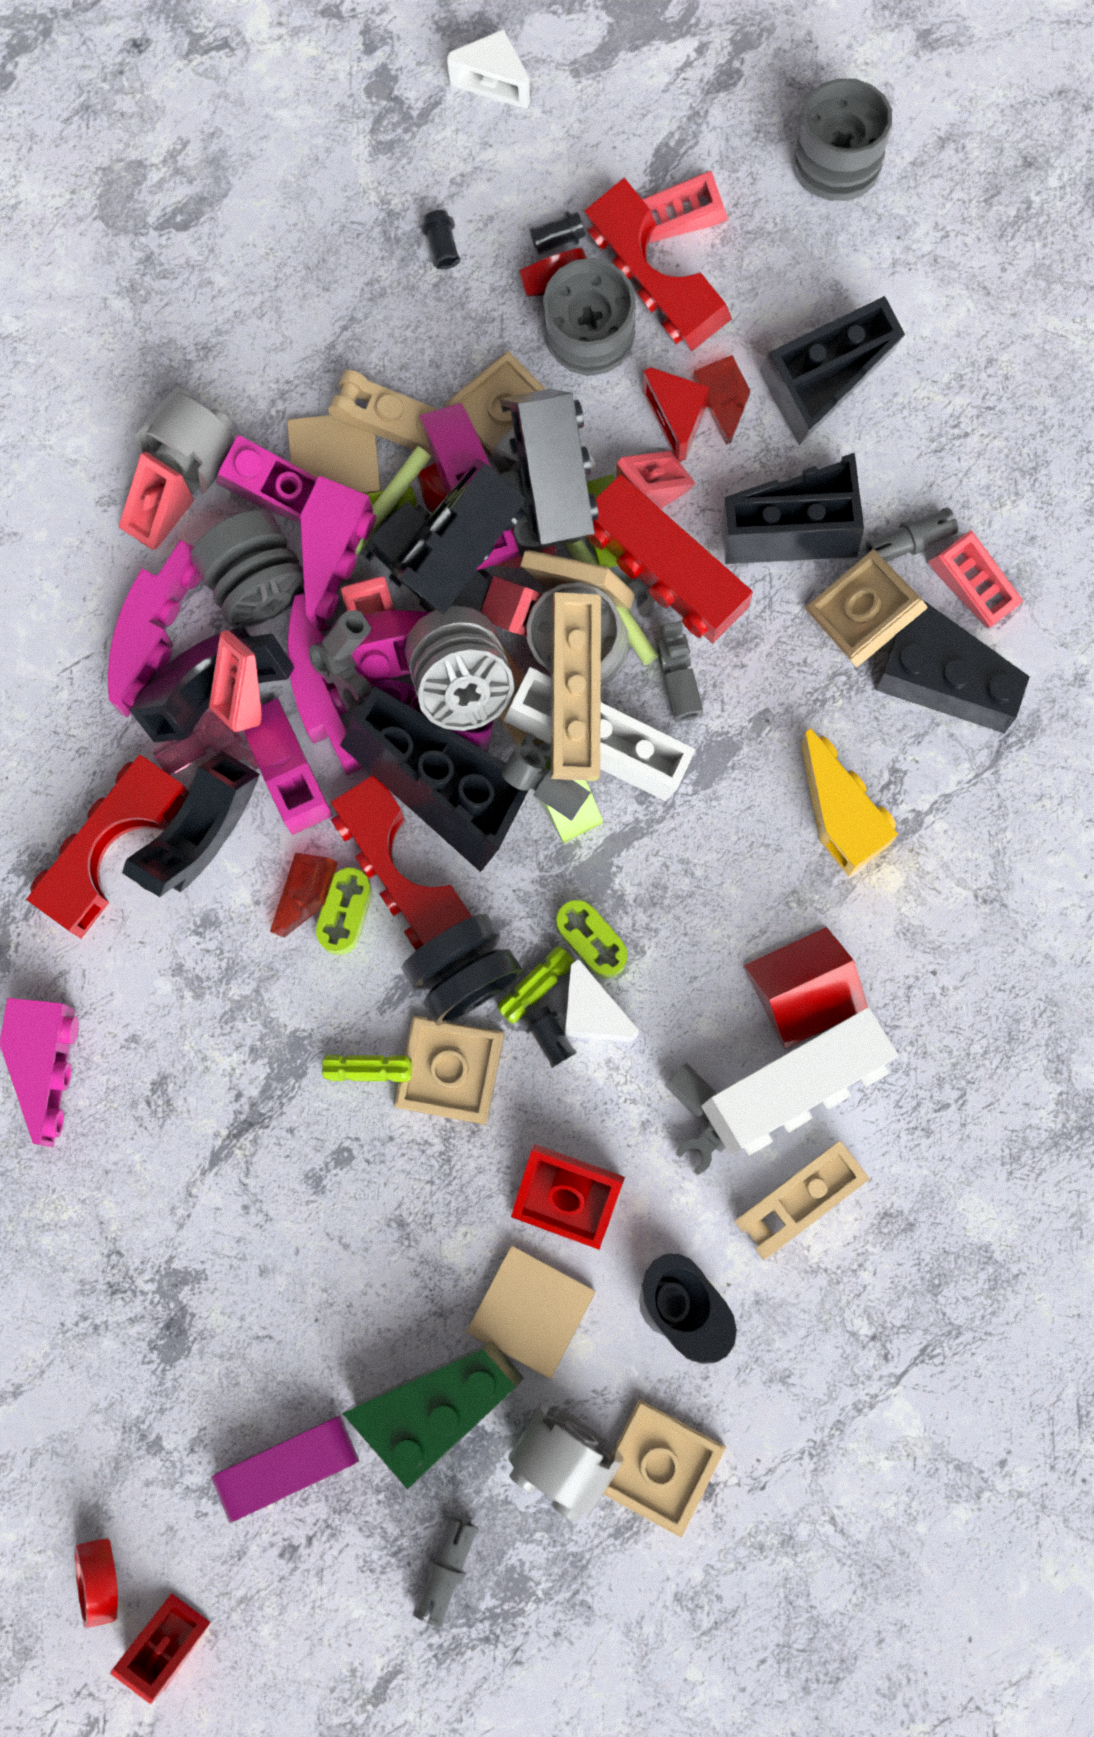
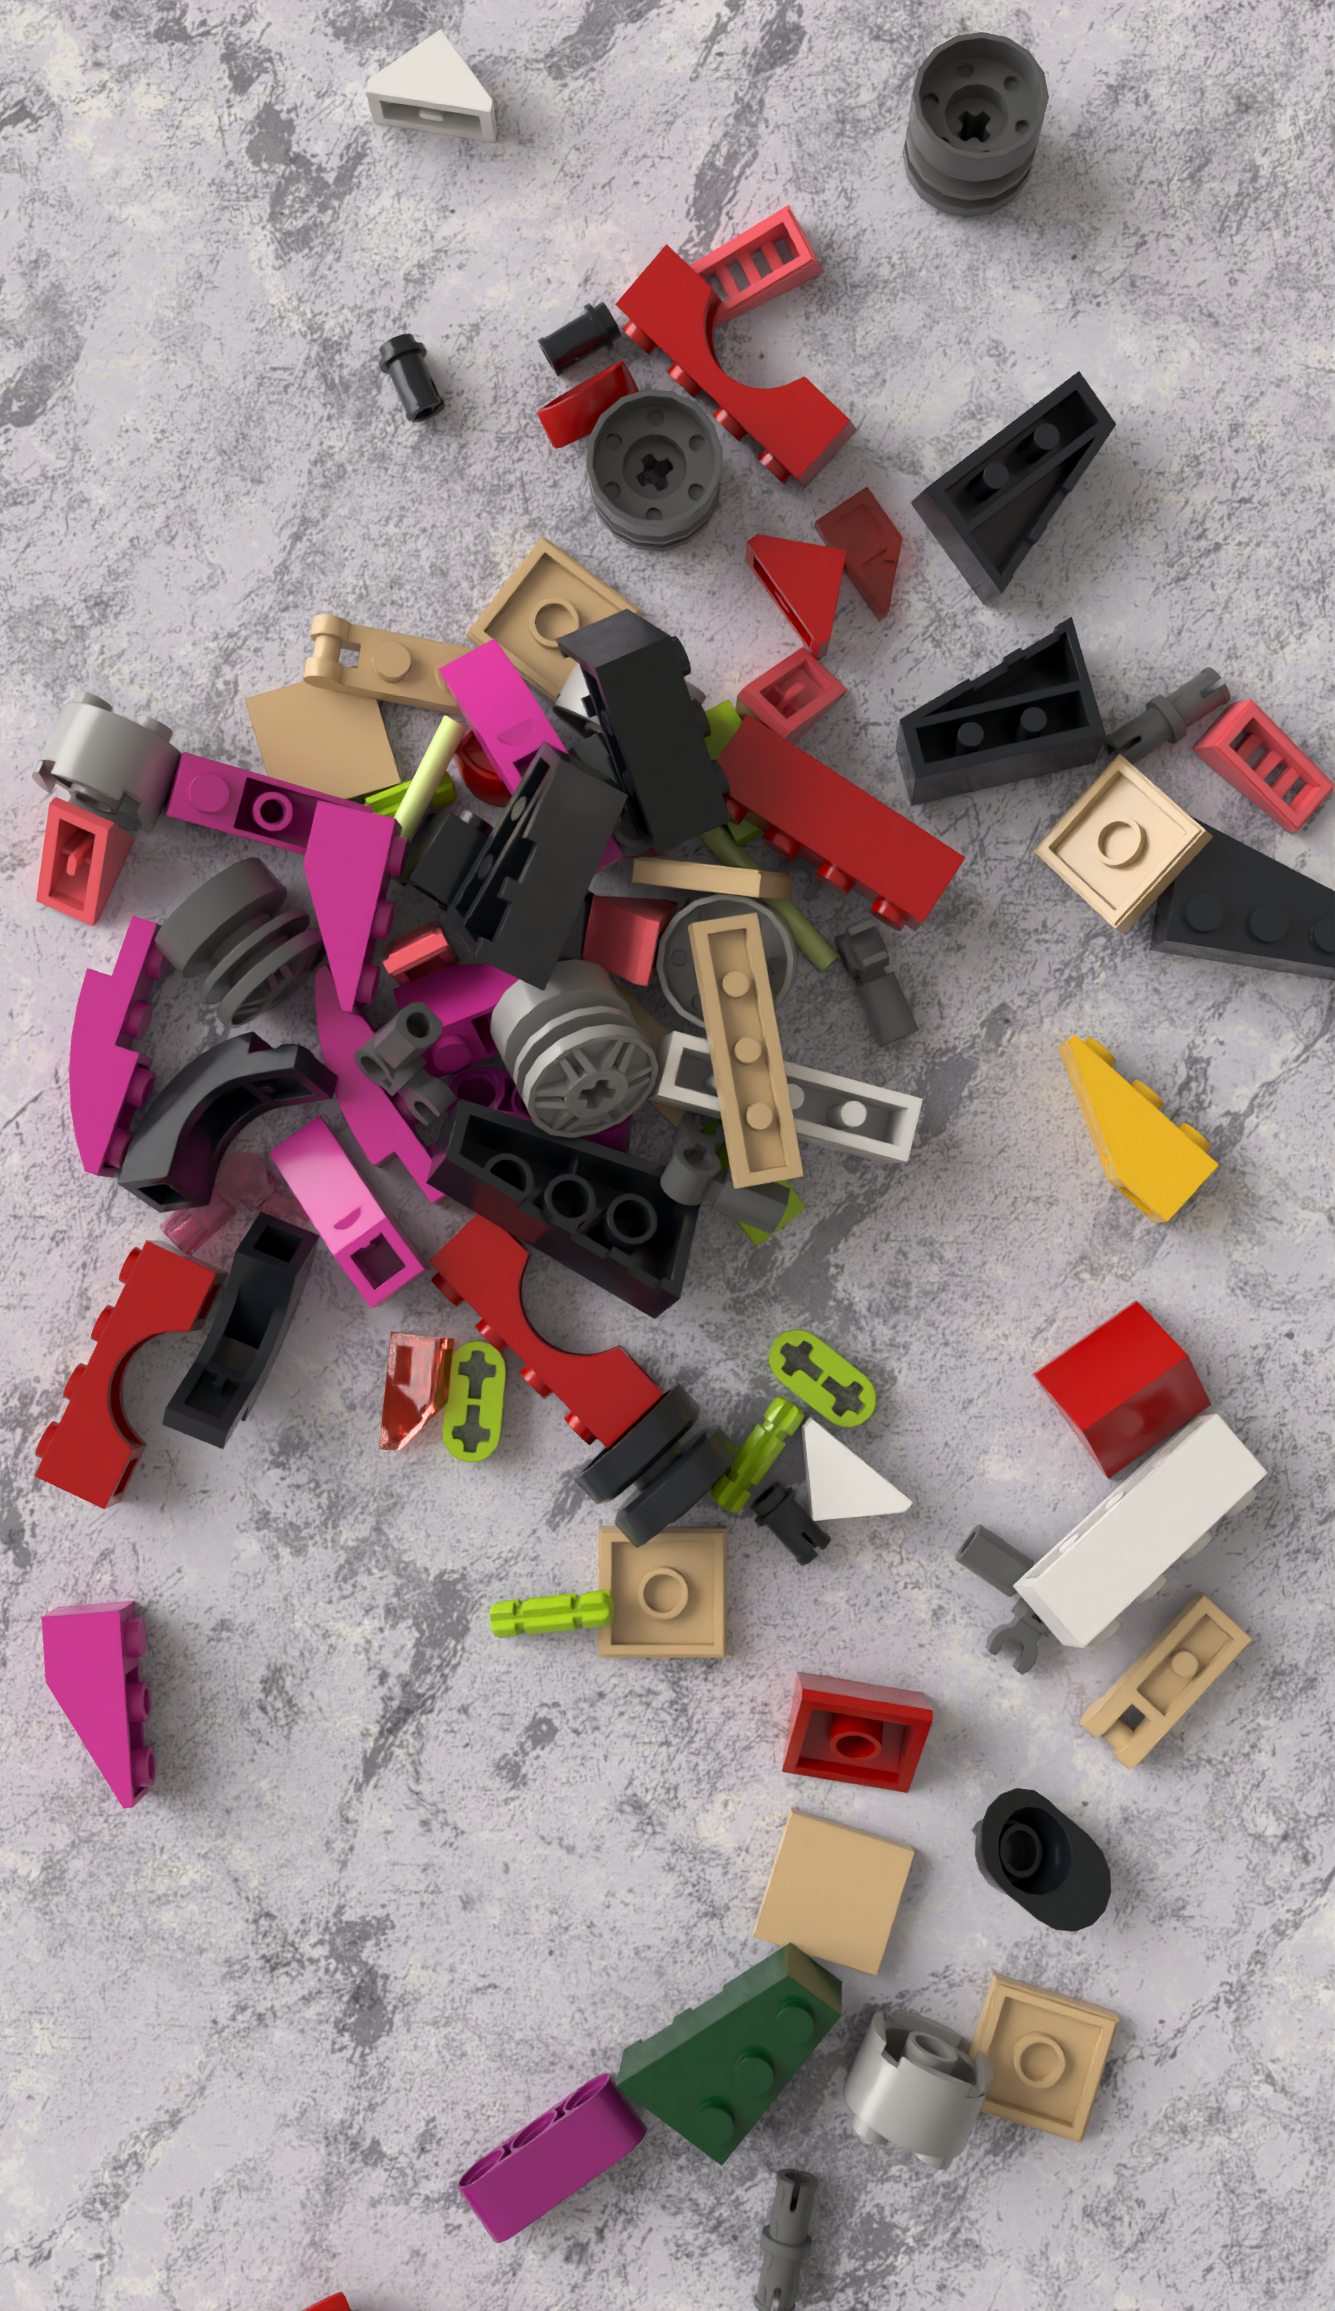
camera: 15 degrees left, 10 degrees up
coral slope [209,630,262,732] -> none

